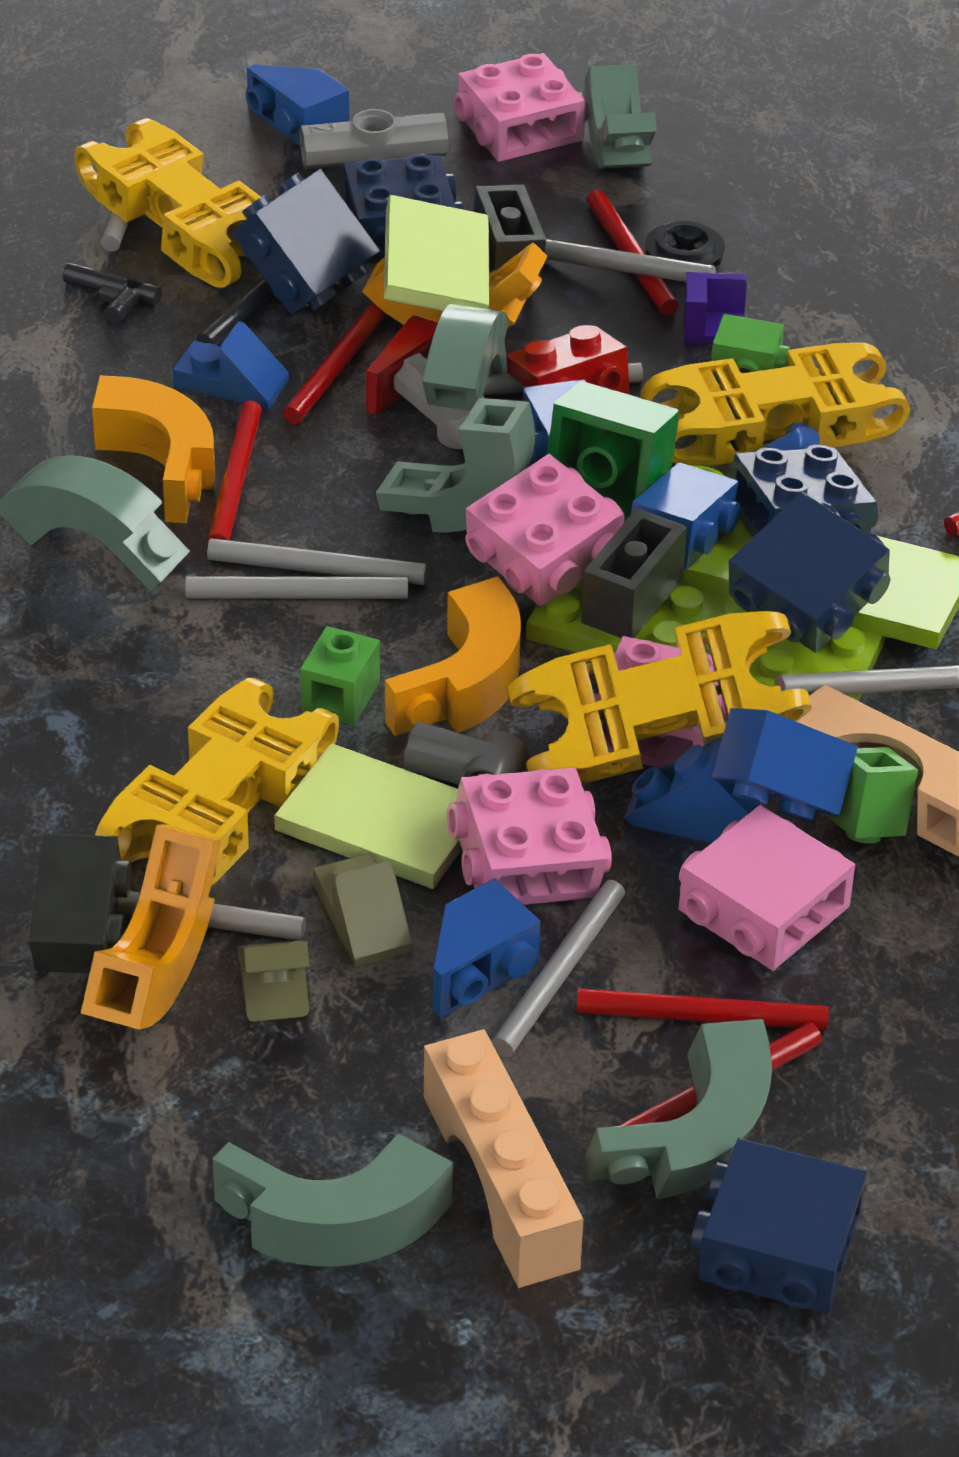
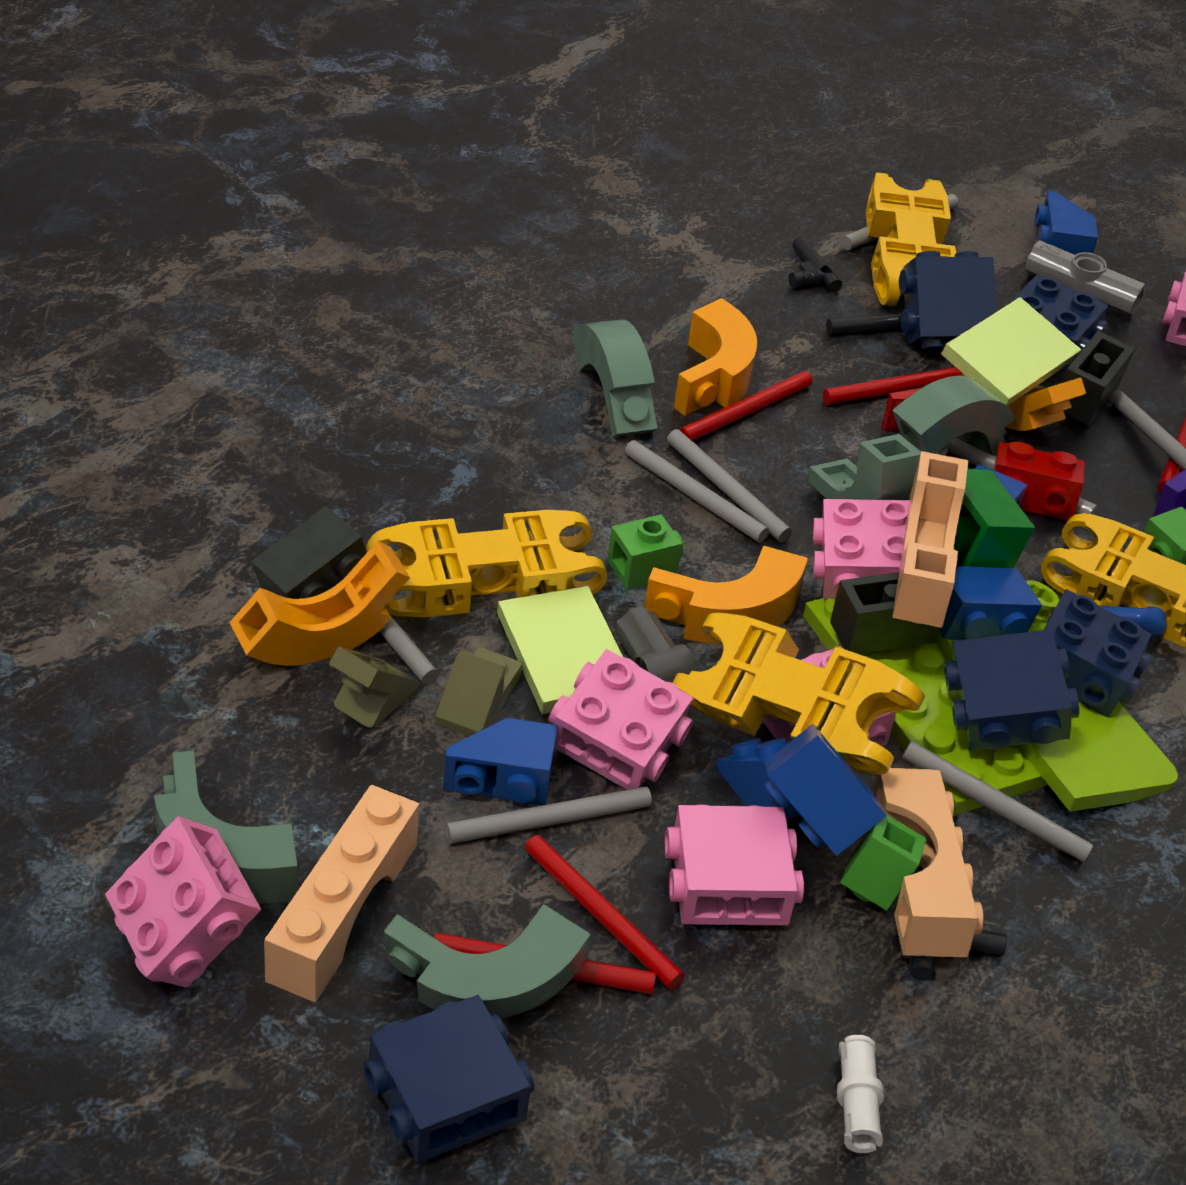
camera: 40 degrees right, 0 degrees up
blue slope [173,321,289,410] -> none
none -> bright pink brick [105,816,261,988]
none -> light nougat arch [892,451,968,628]

